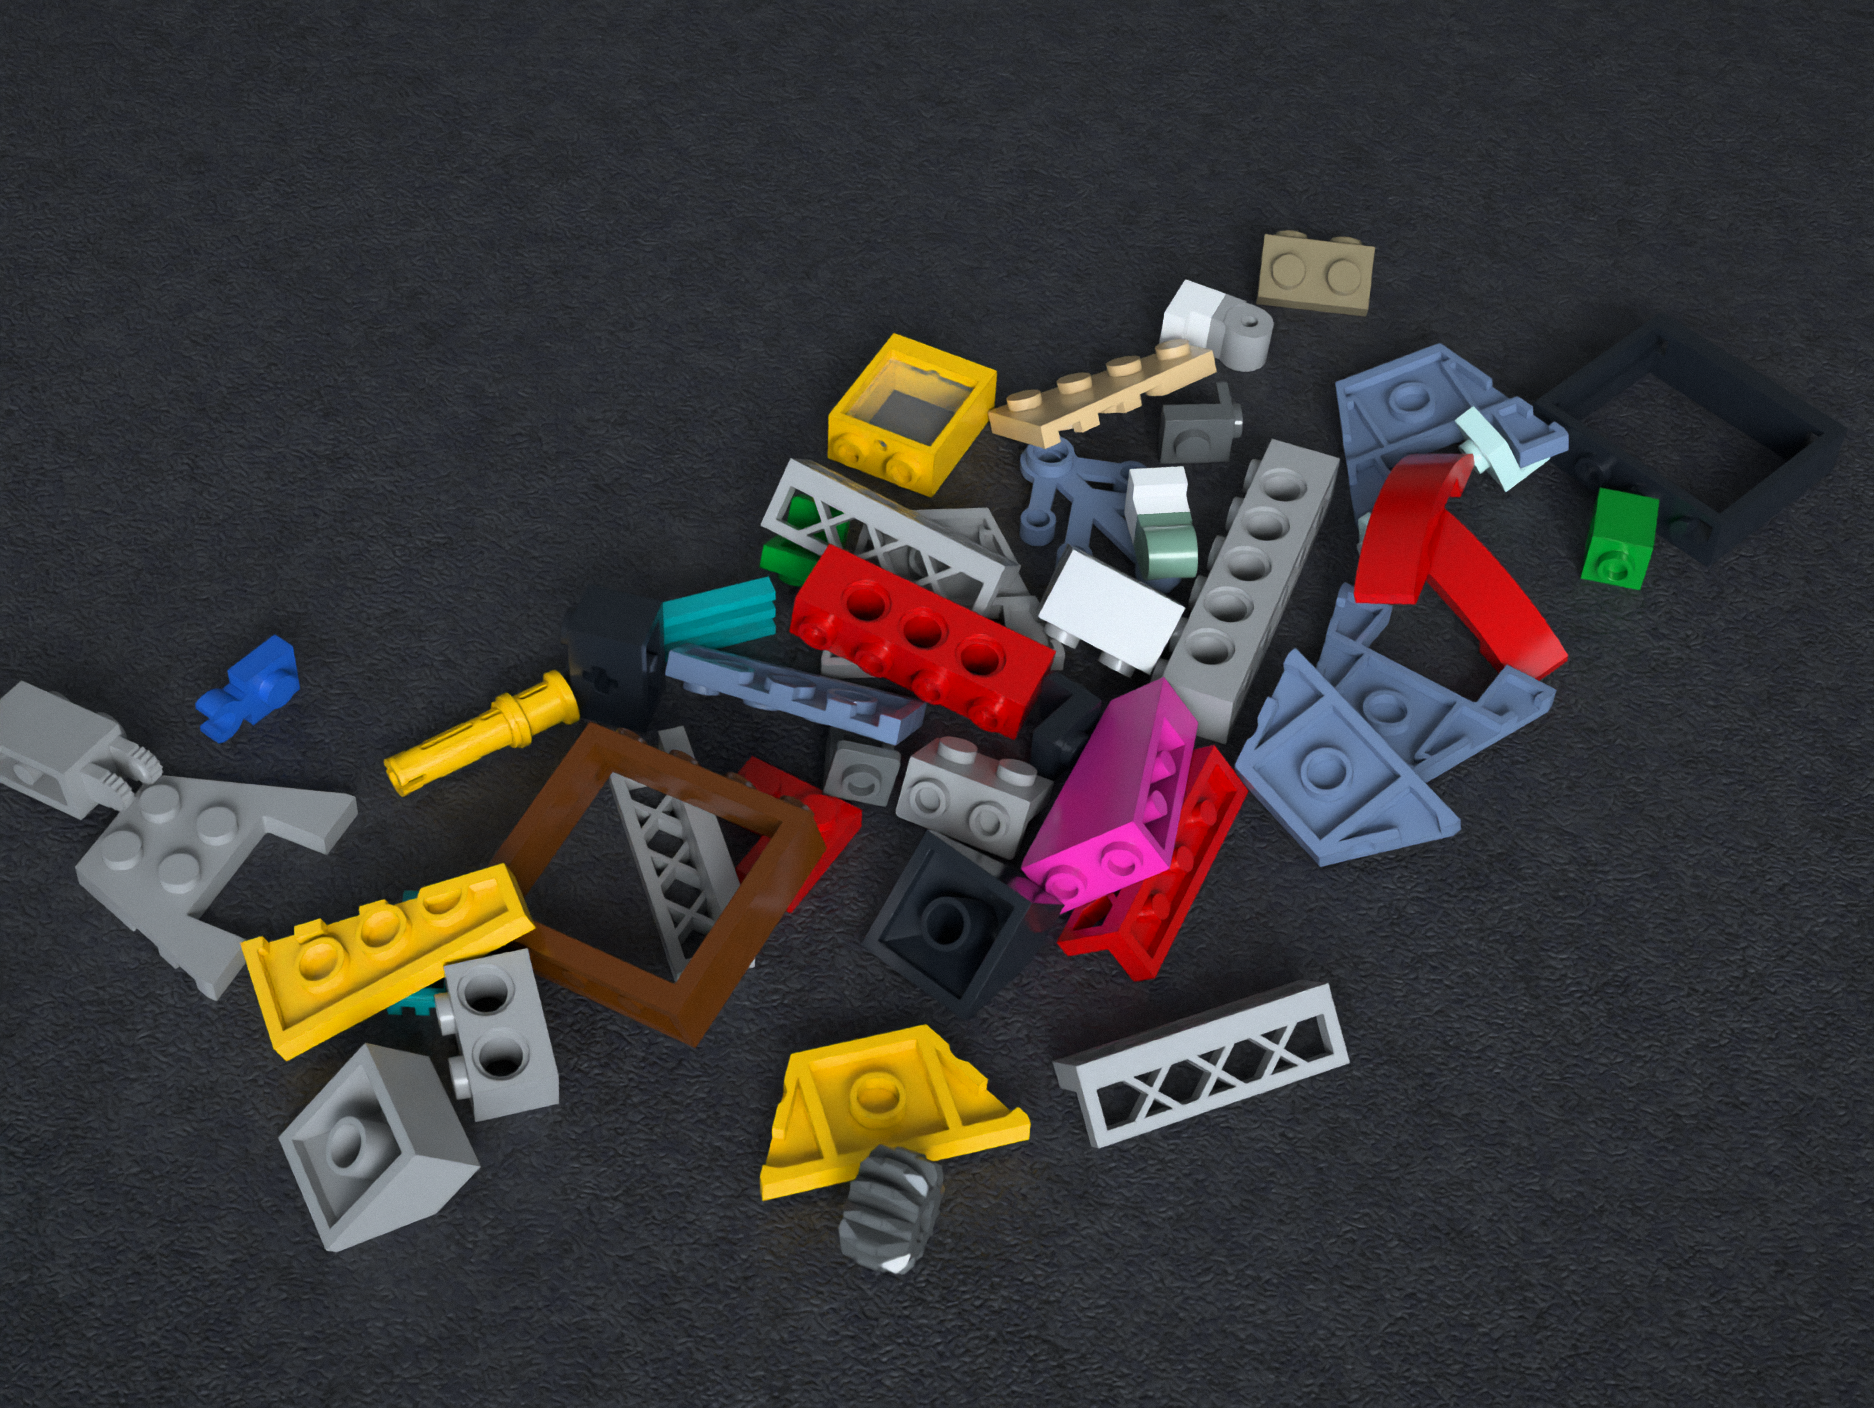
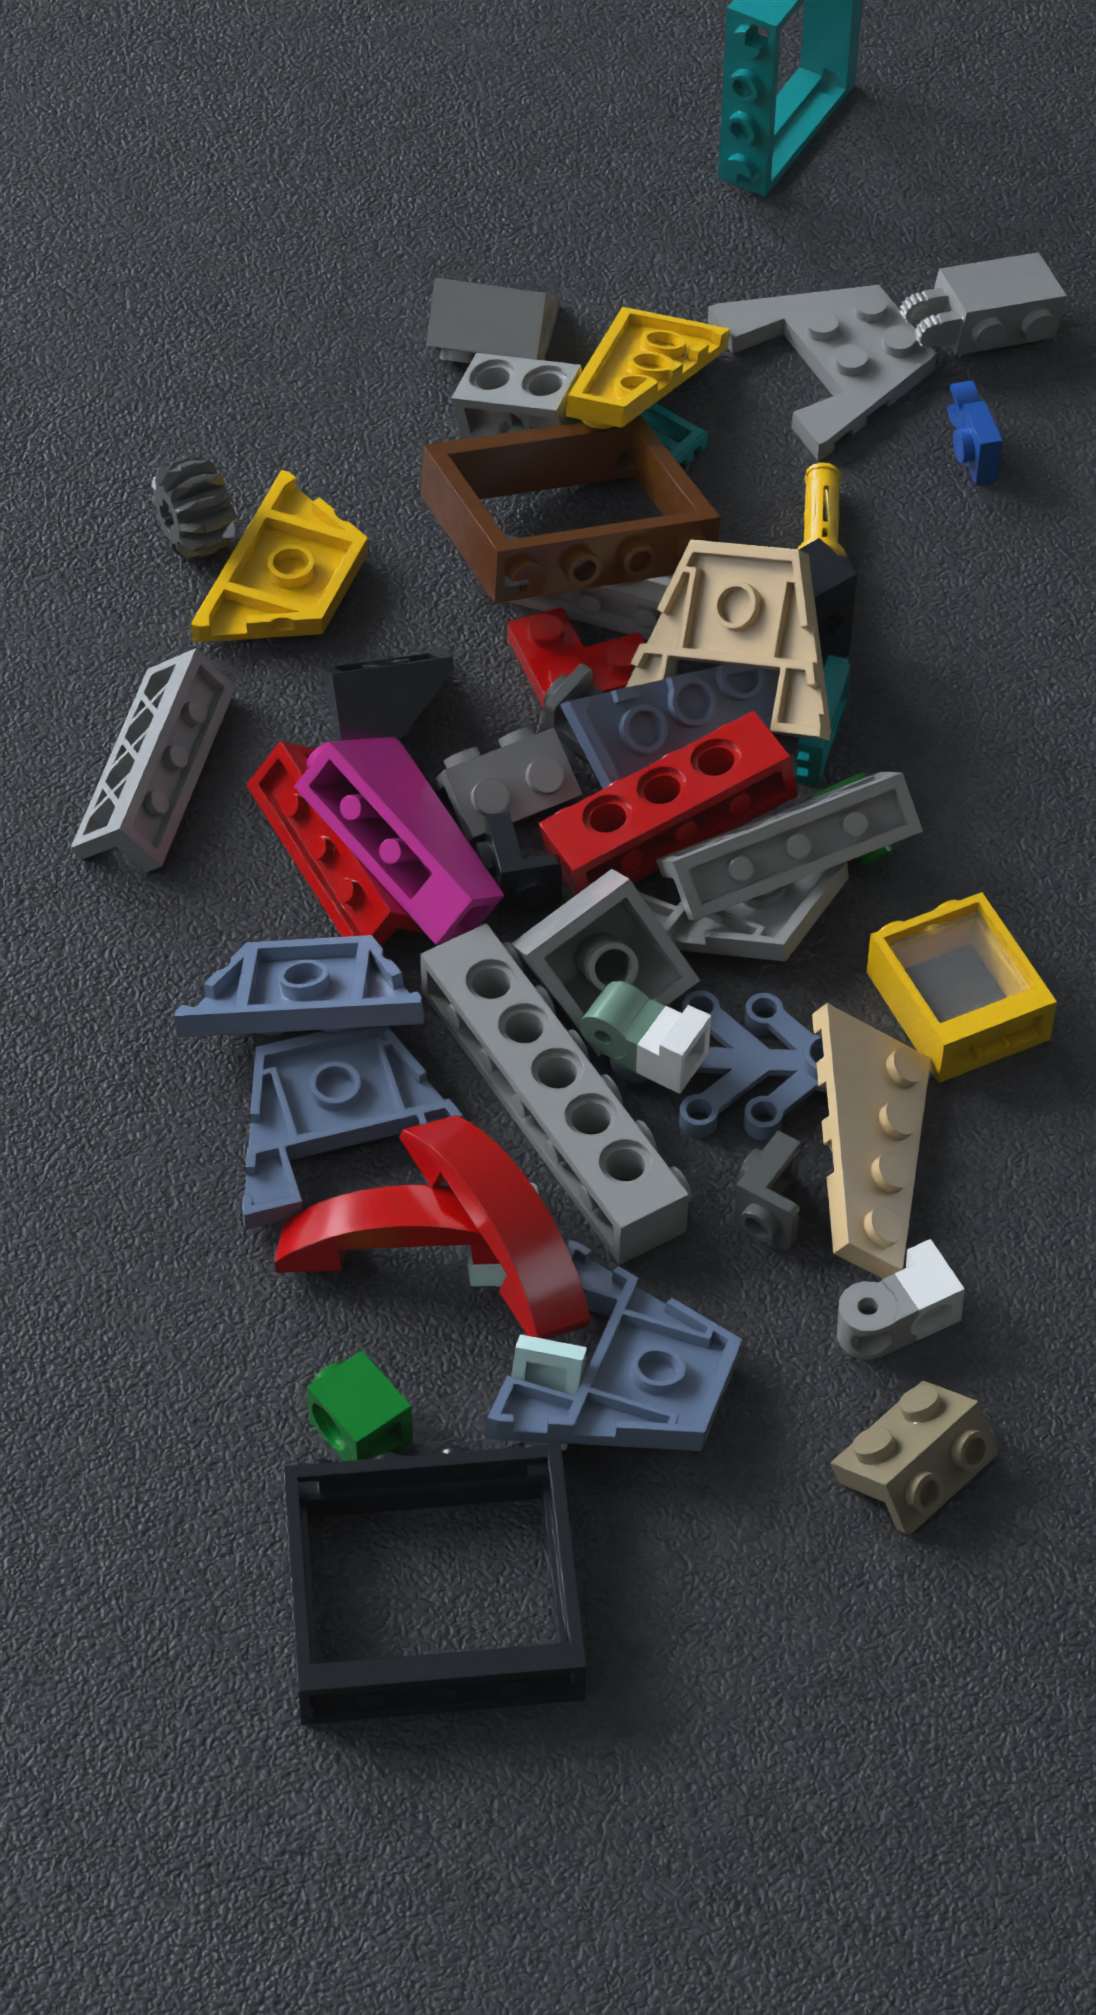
camera: 130 degrees right, 5 degrees up
none -> tan wing [626,540,831,741]

